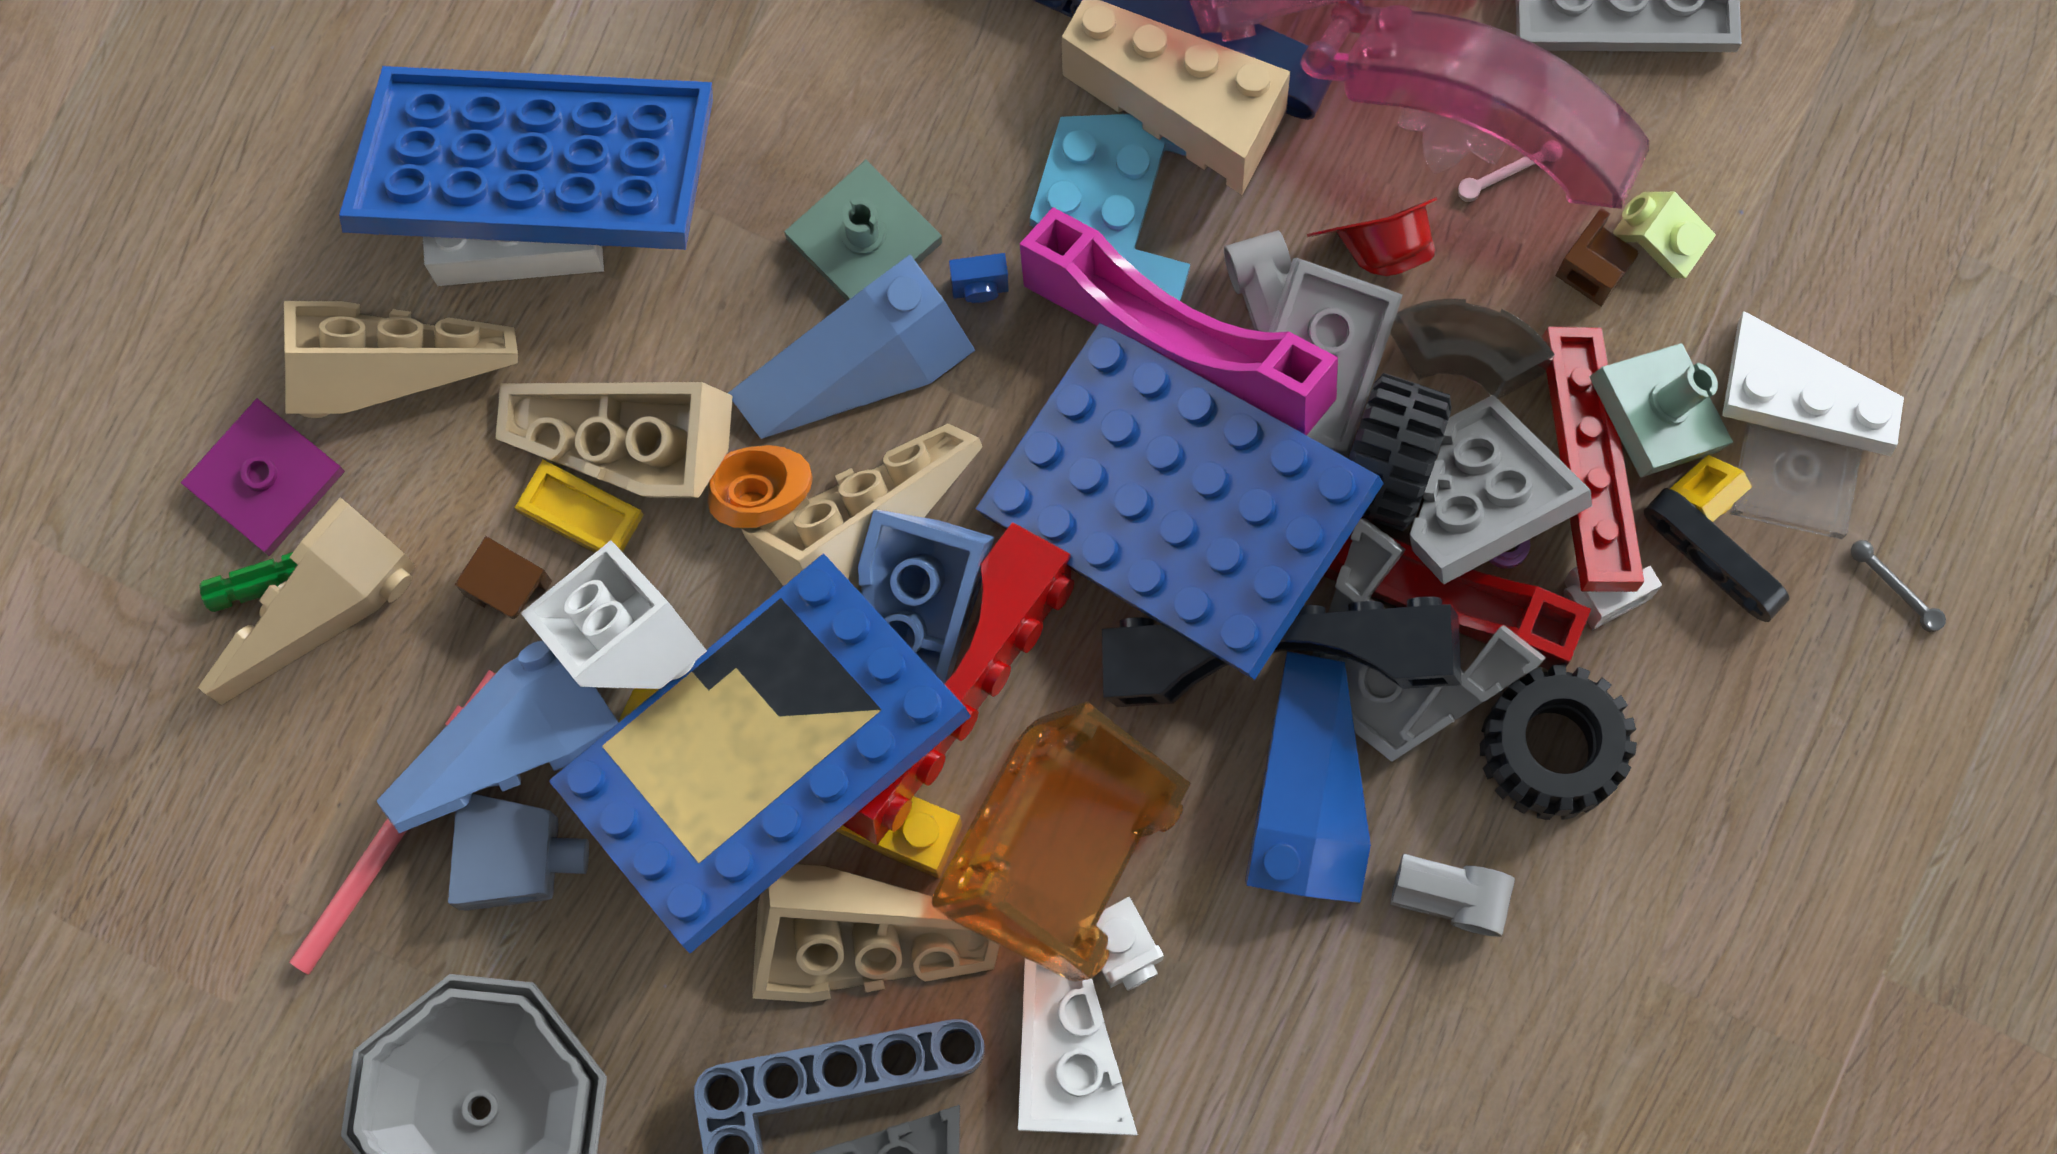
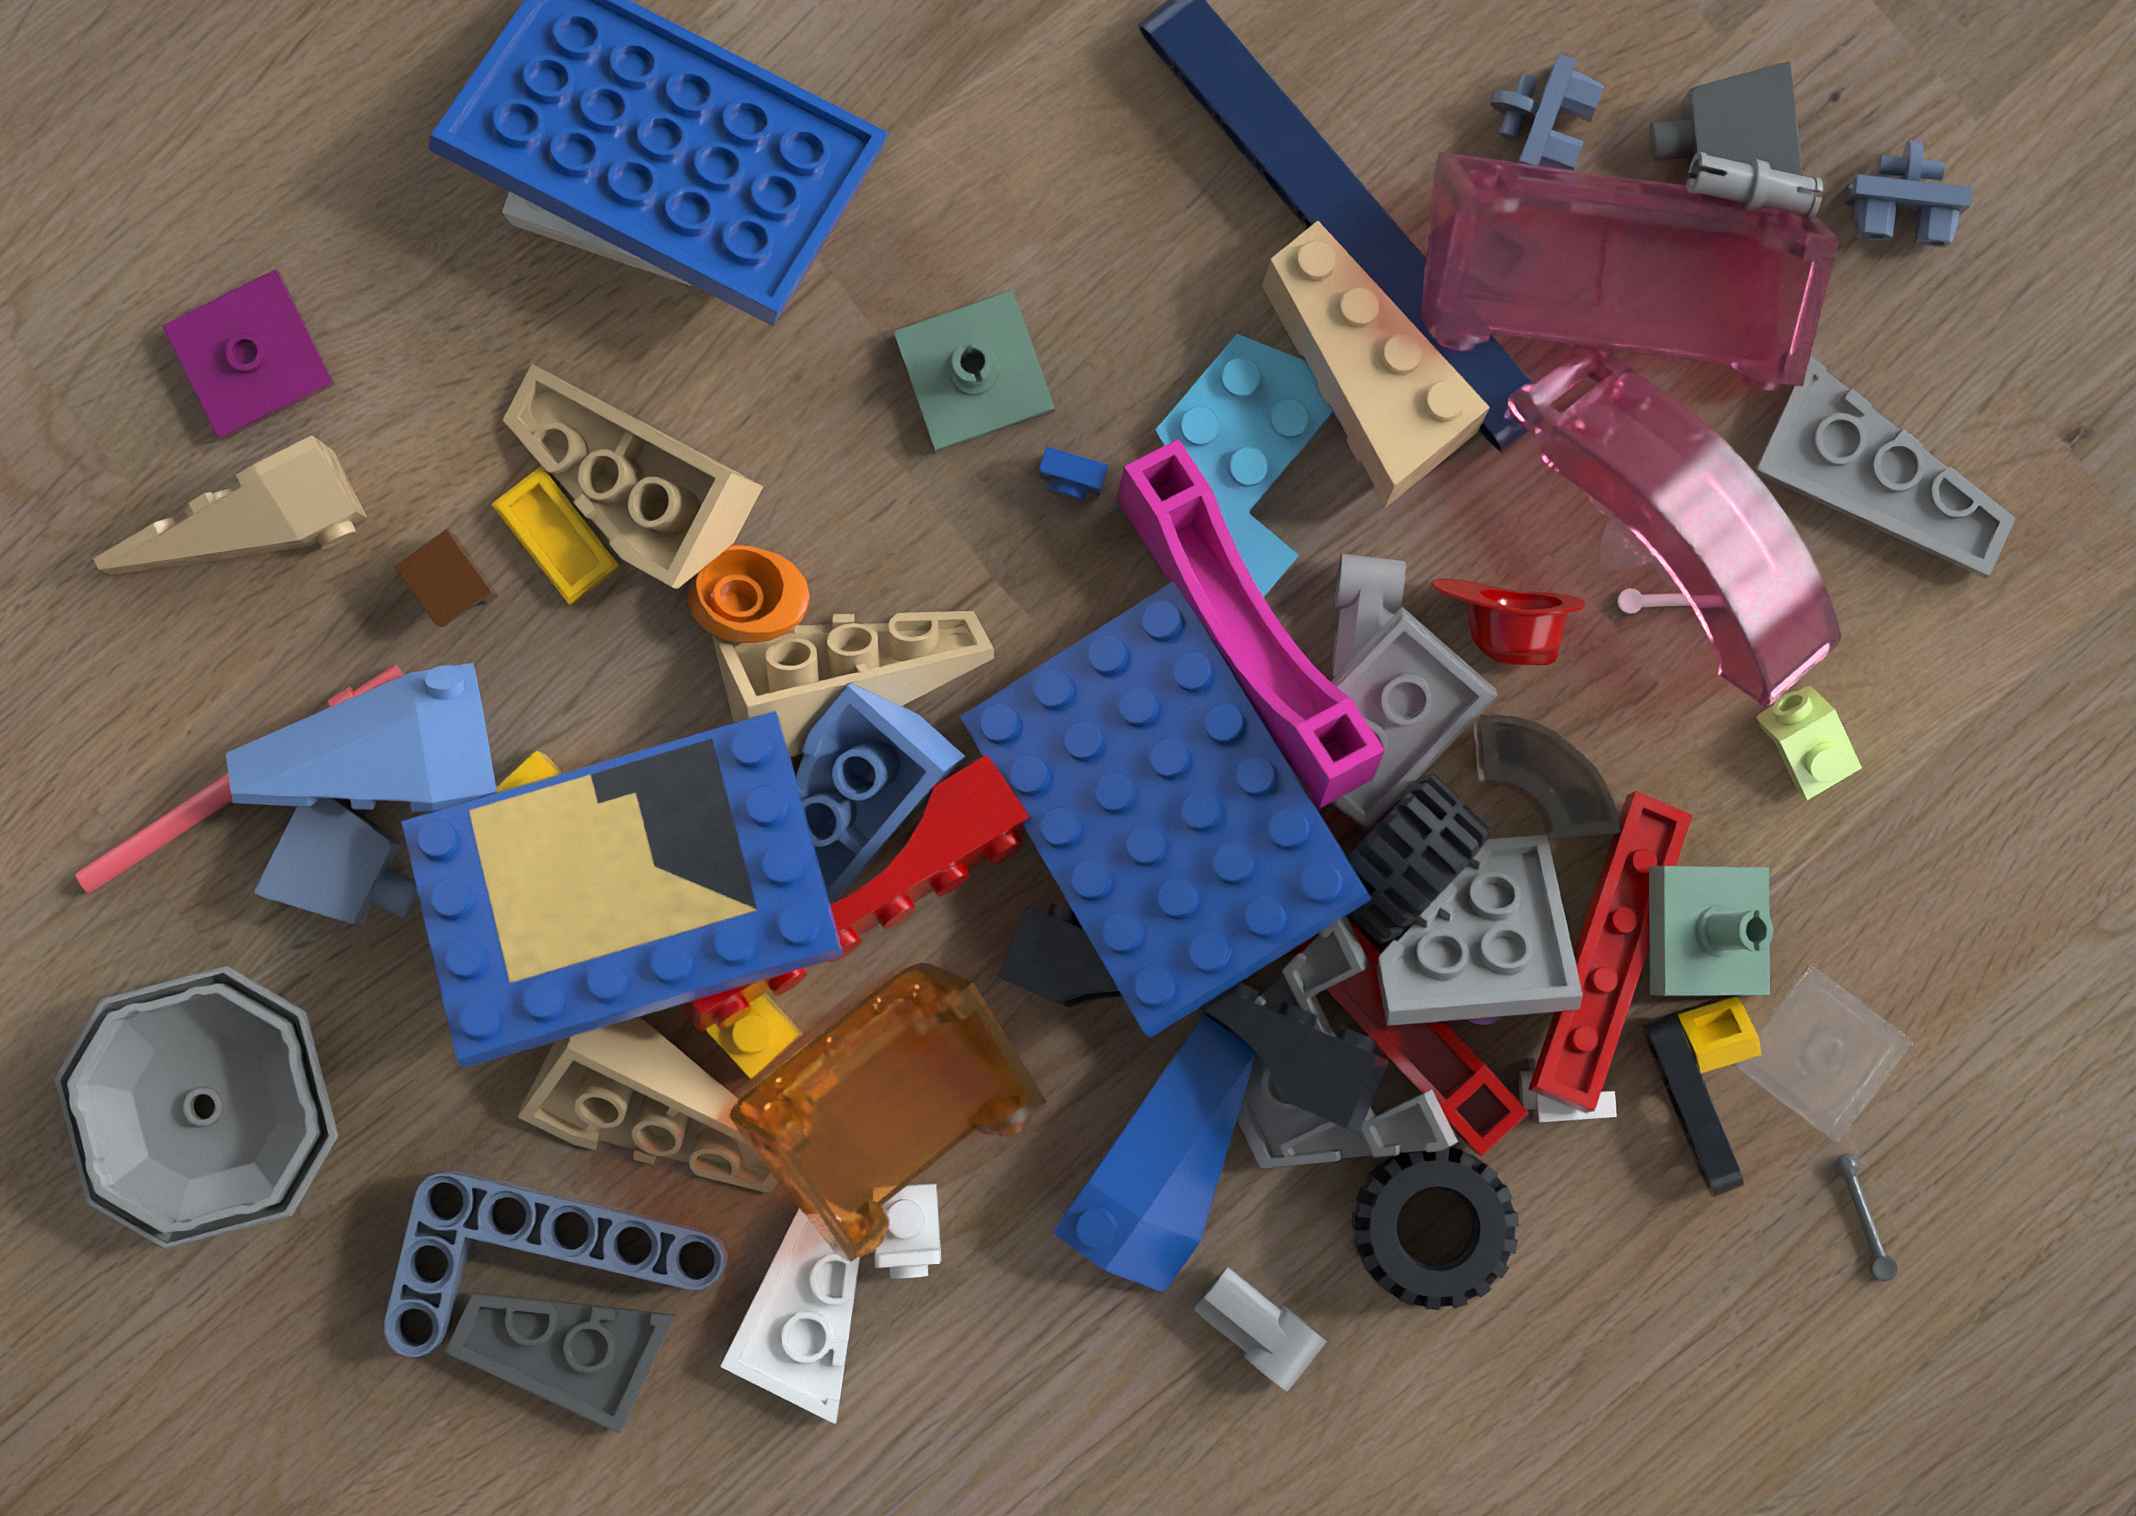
camera: 25 degrees right, 10 degrees up
green axle [199,552,298,612] -> none
tan wedge [284,301,518,418] -> none
white slope [521,540,707,689] -> none
medium blue wedge [728,255,975,439] -> none
reddish brown panel [1555,207,1639,307] -> none
white wing [1722,311,1904,456] -> none

